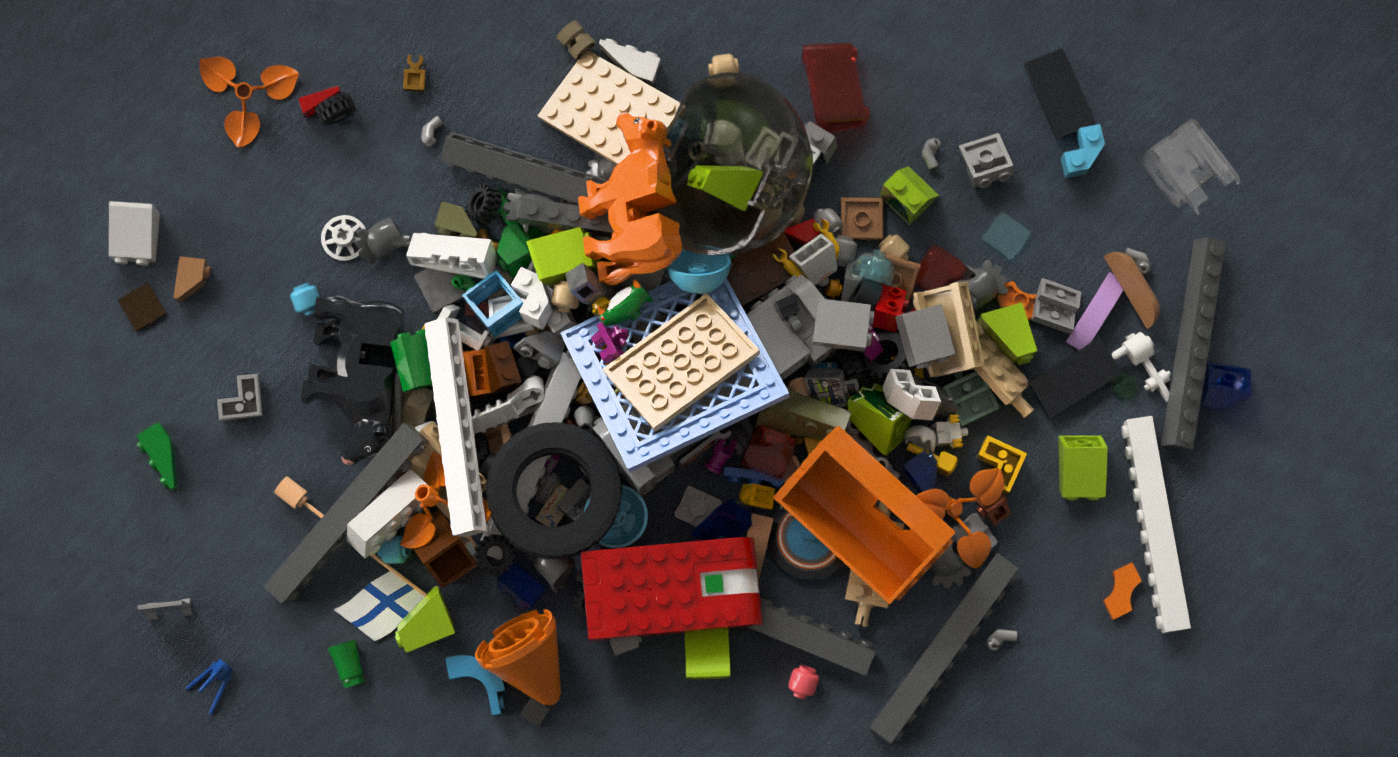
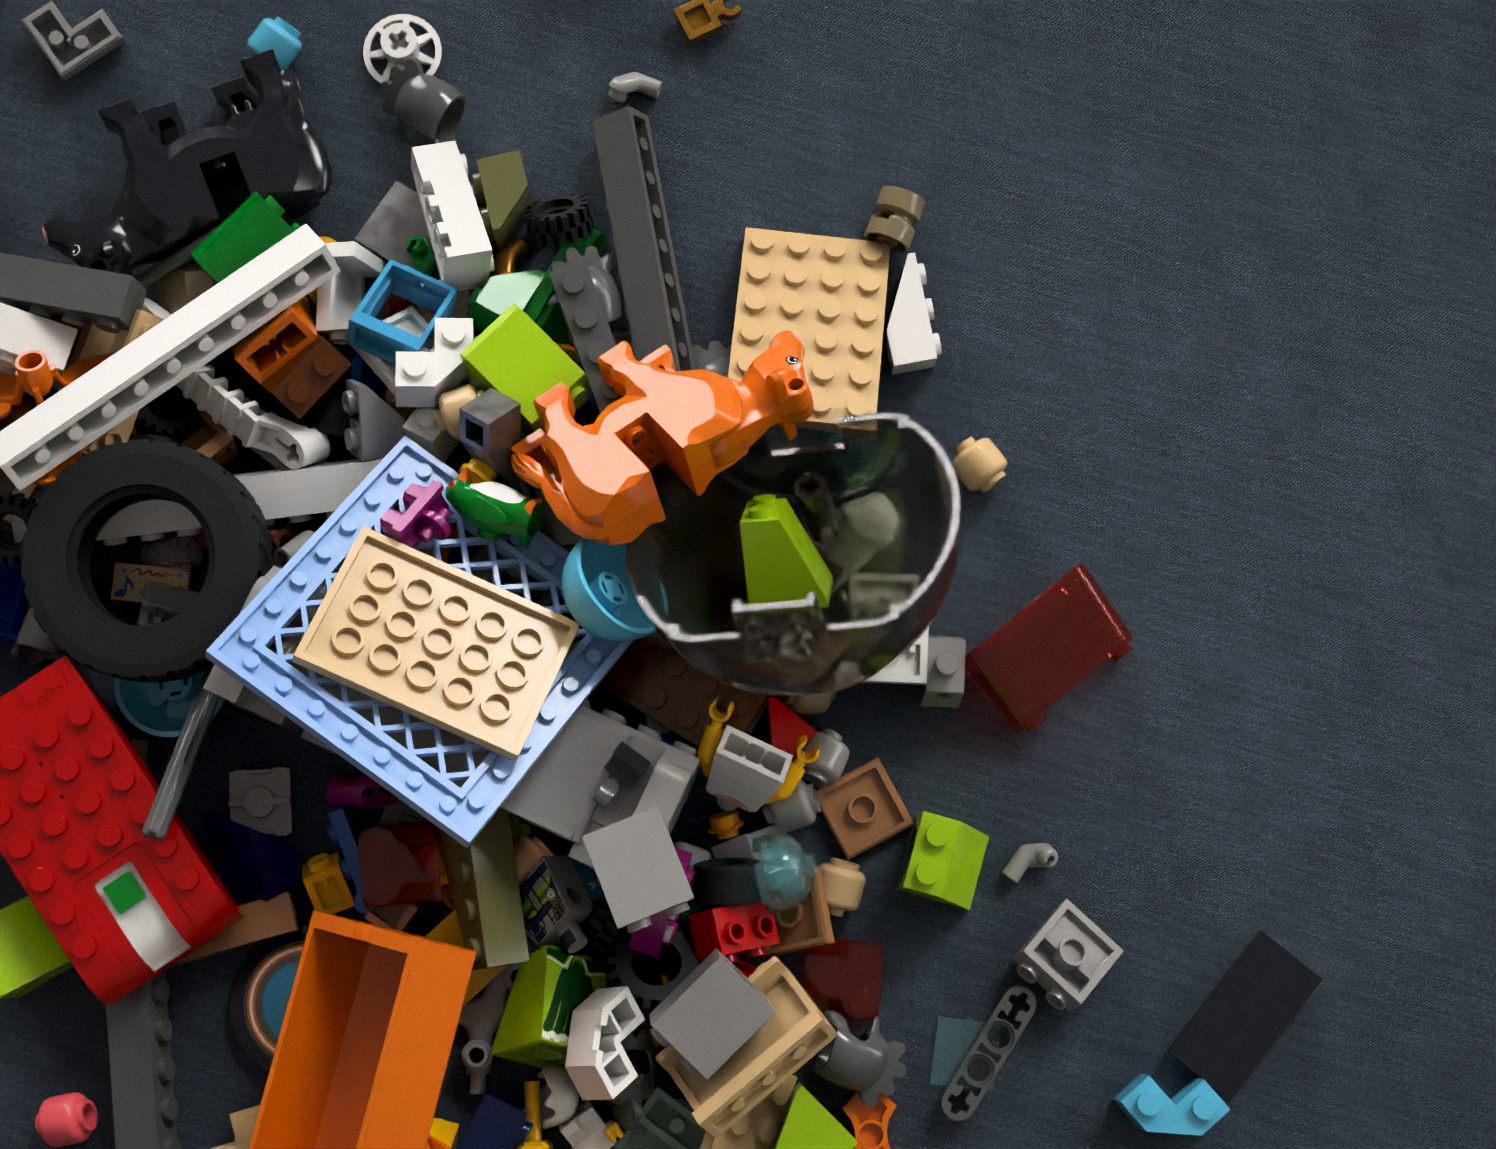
camera: 60 degrees right, 0 degrees up
none -> dark grey axle [142,665,220,841]
none -> dark grey beam [940,986,1037,1121]

